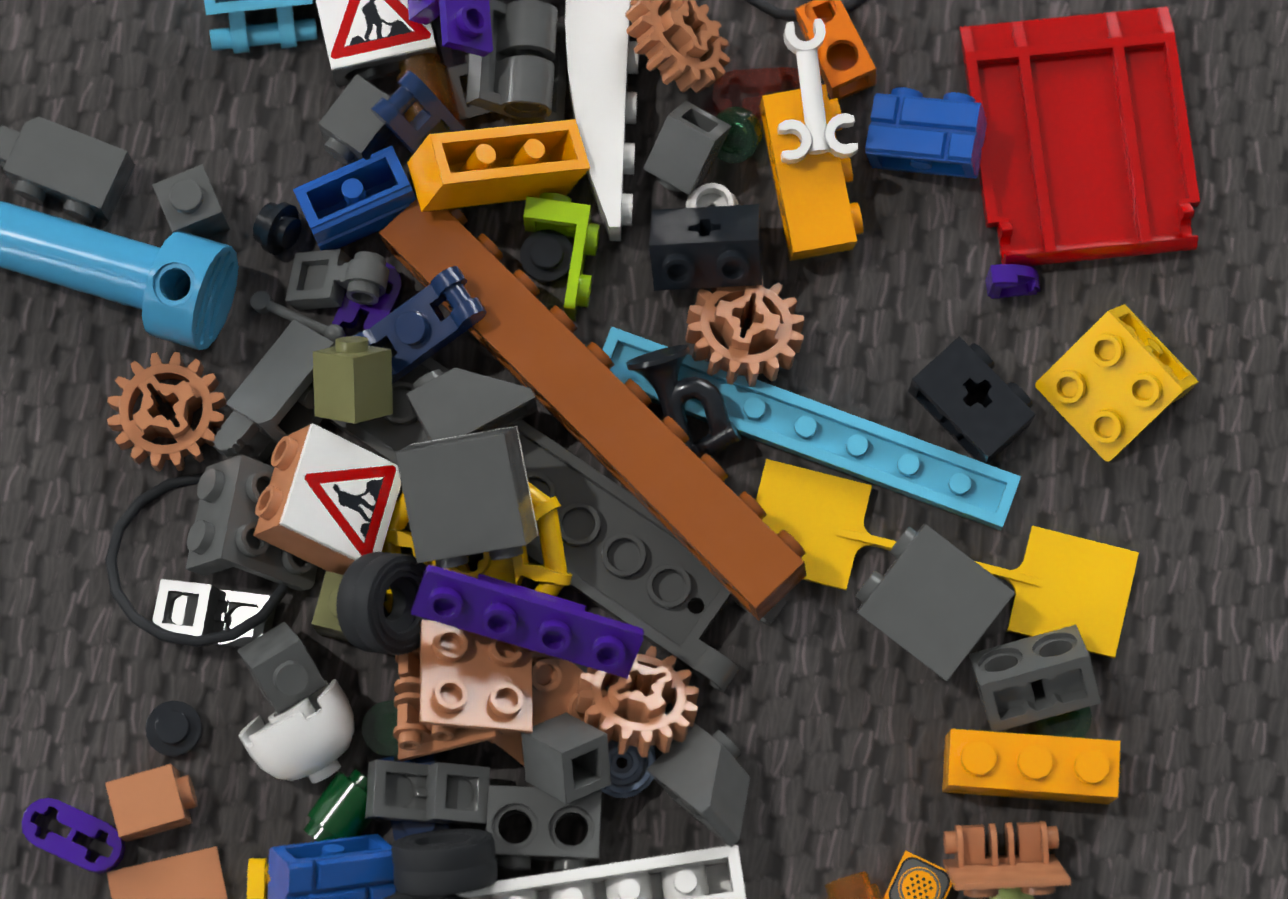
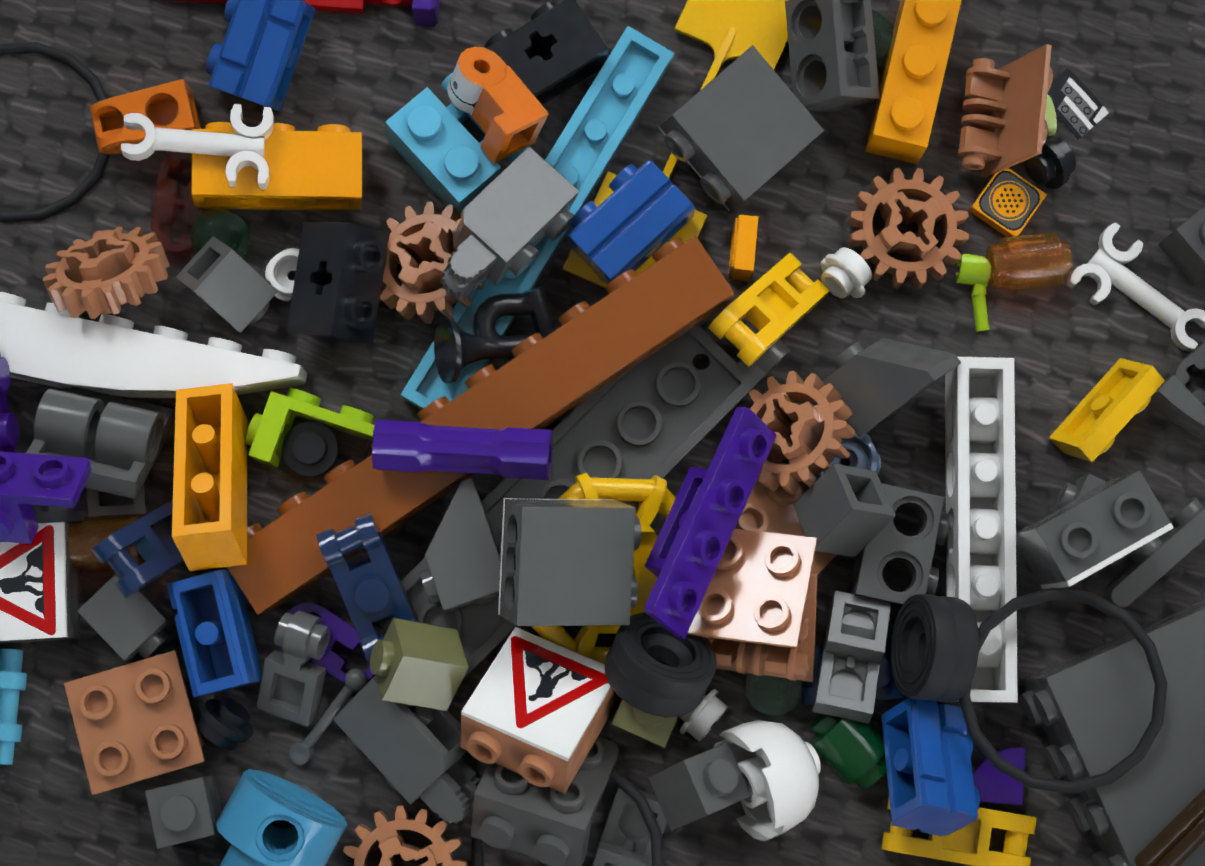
camera: 85 degrees left, 5 degrees up
none -> nougat hinge [64,650,206,795]
none -> dark purple axle [372,420,553,480]
none -> medium azure brick [385,73,527,215]
none -> hinge [440,147,579,299]
none -> orange leg [447,47,549,164]
none -> blue brick [567,160,695,285]
none -> white plate [679,689,728,742]
none -> yellow plate [708,253,830,367]
none -> light orange tile [728,215,759,281]
none -> white plate [821,247,872,298]
none -> nougat gear [847,168,969,289]
none -> lime hand [955,254,991,331]

